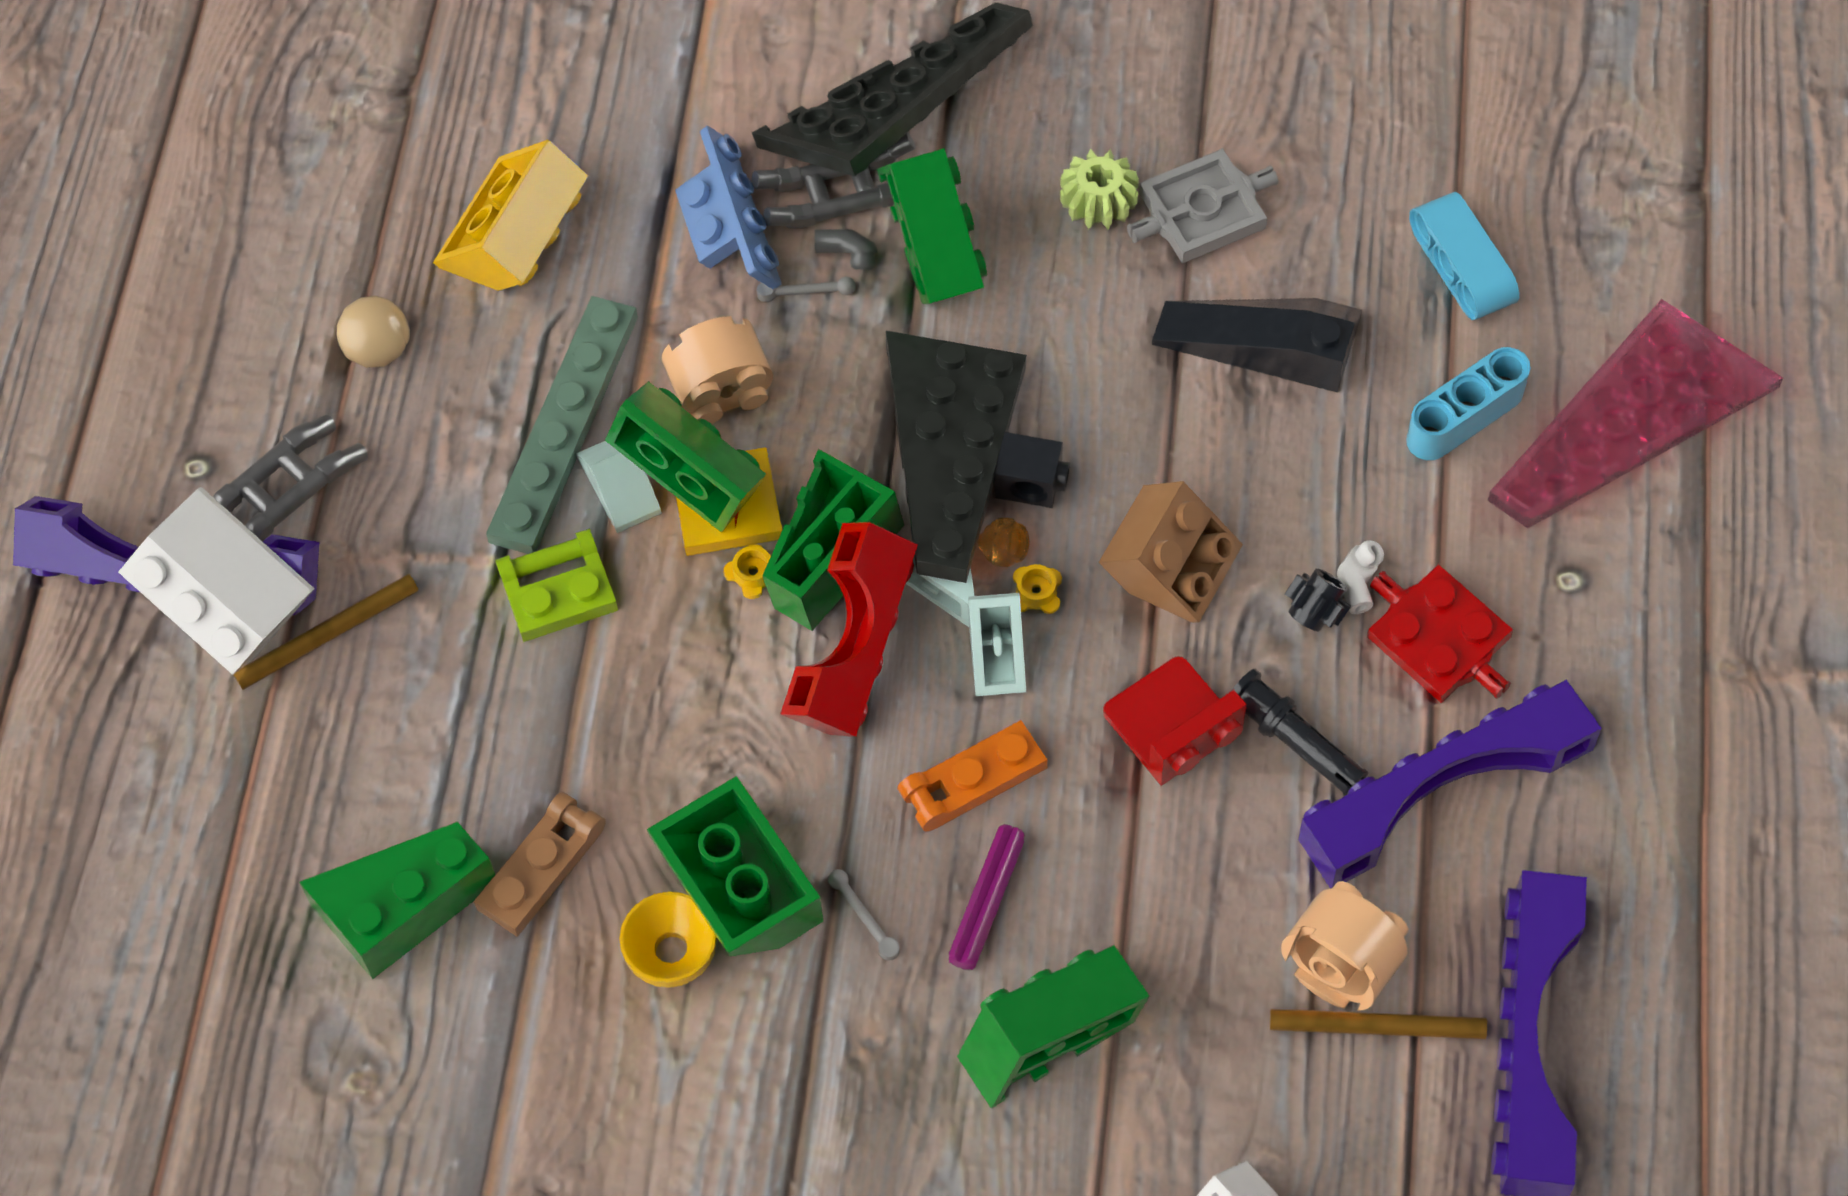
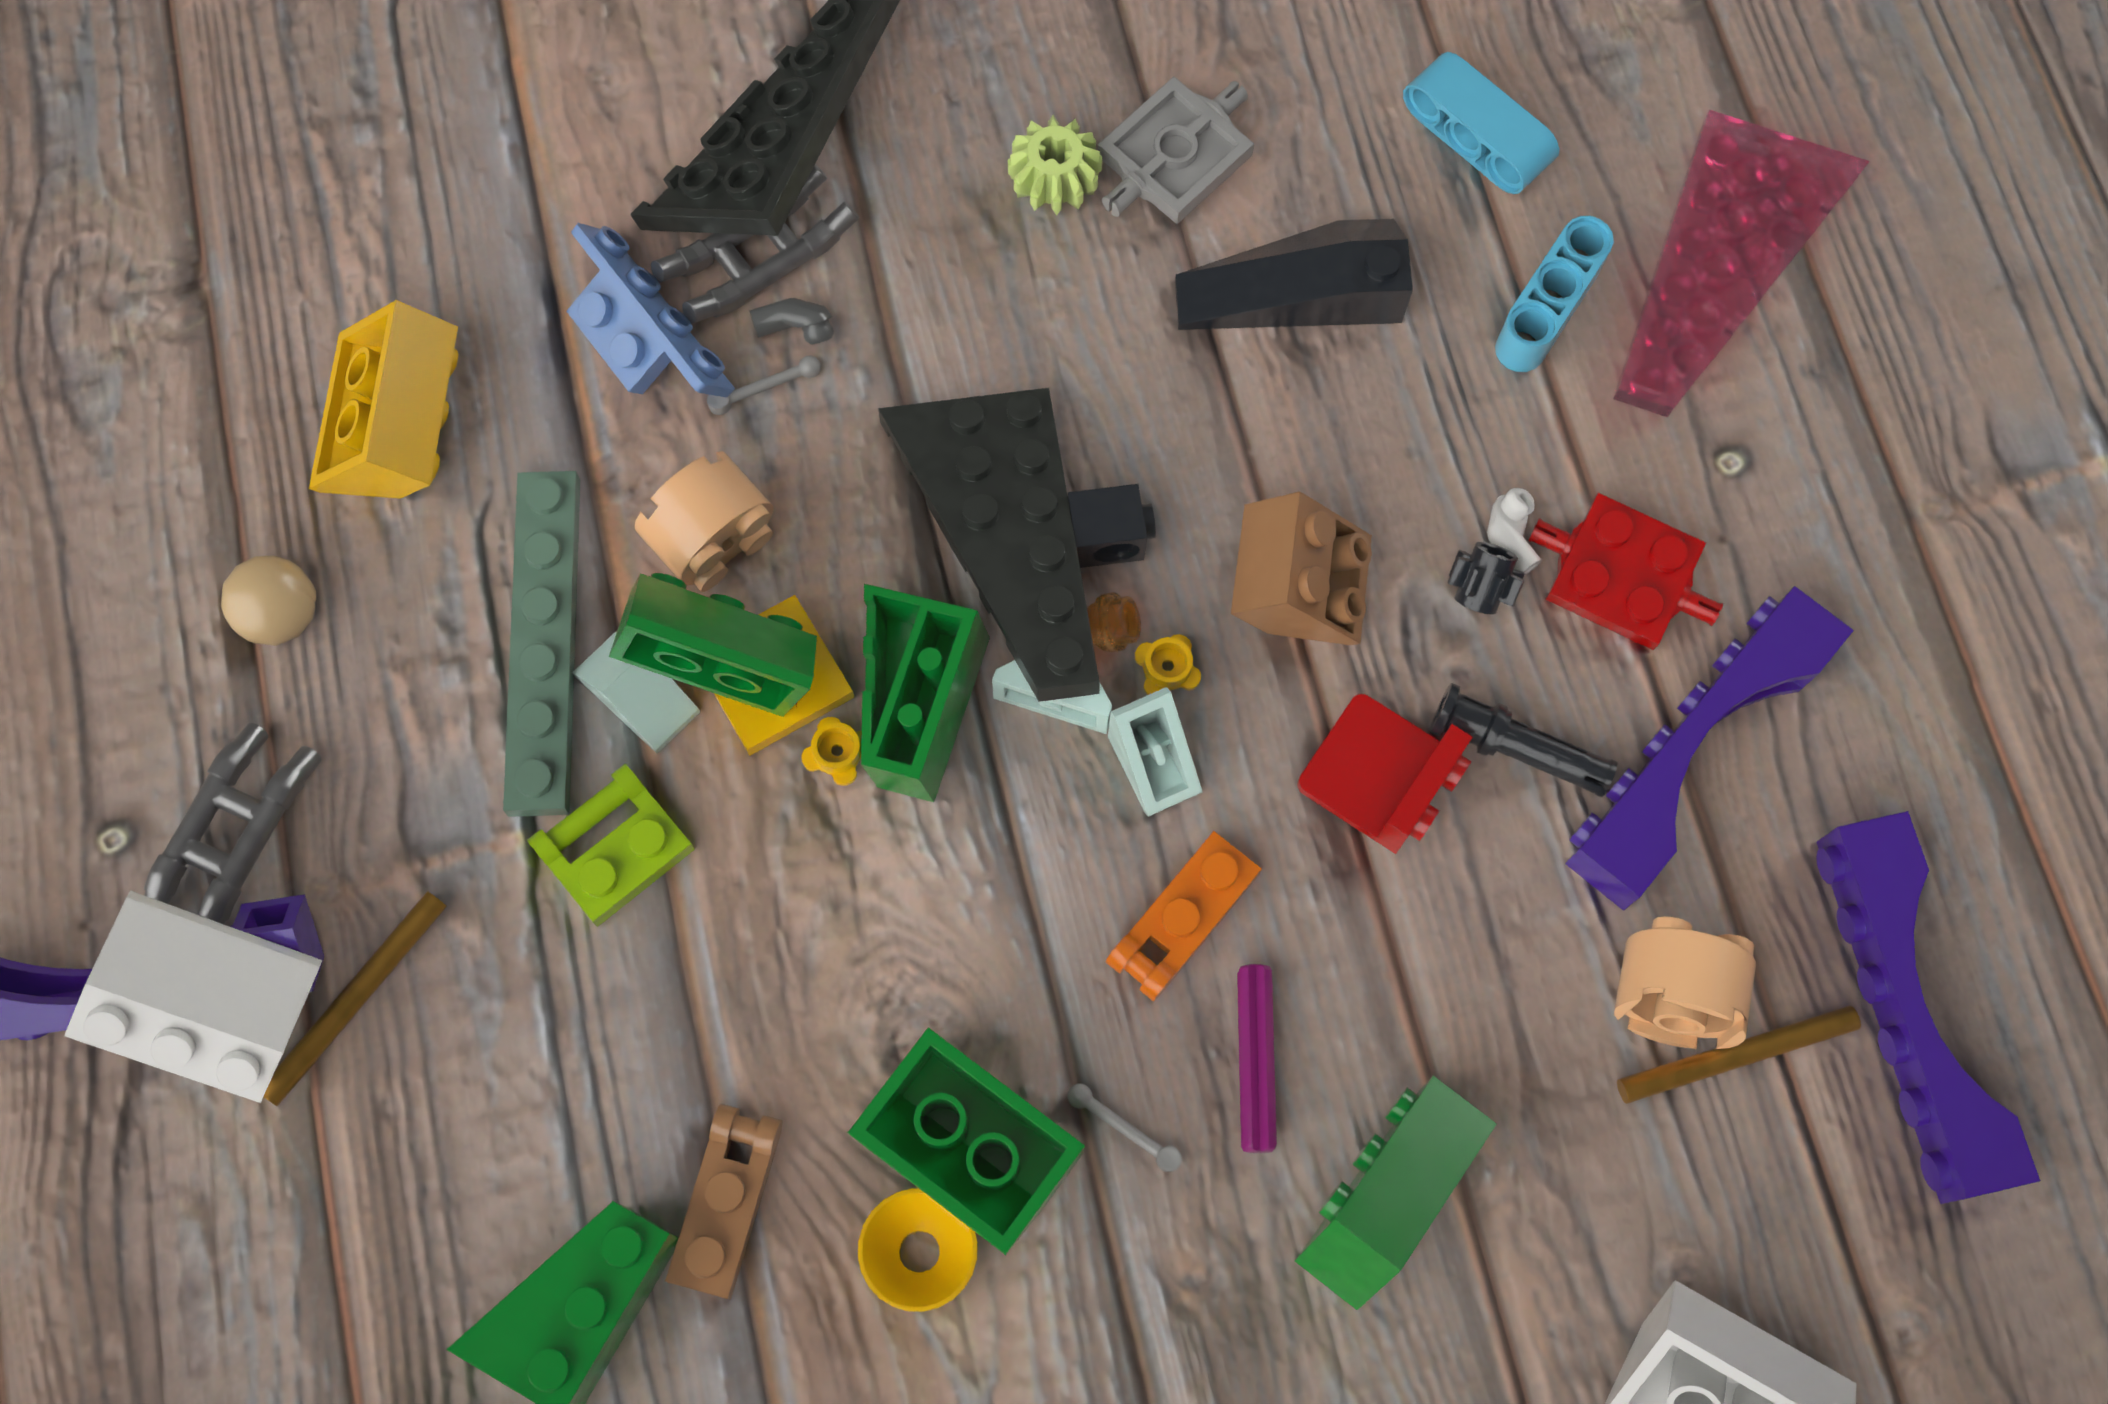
camera: 25 degrees left, 10 degrees up
red arch [780,522,918,737] -> none
green wedge [876,148,987,304] -> none

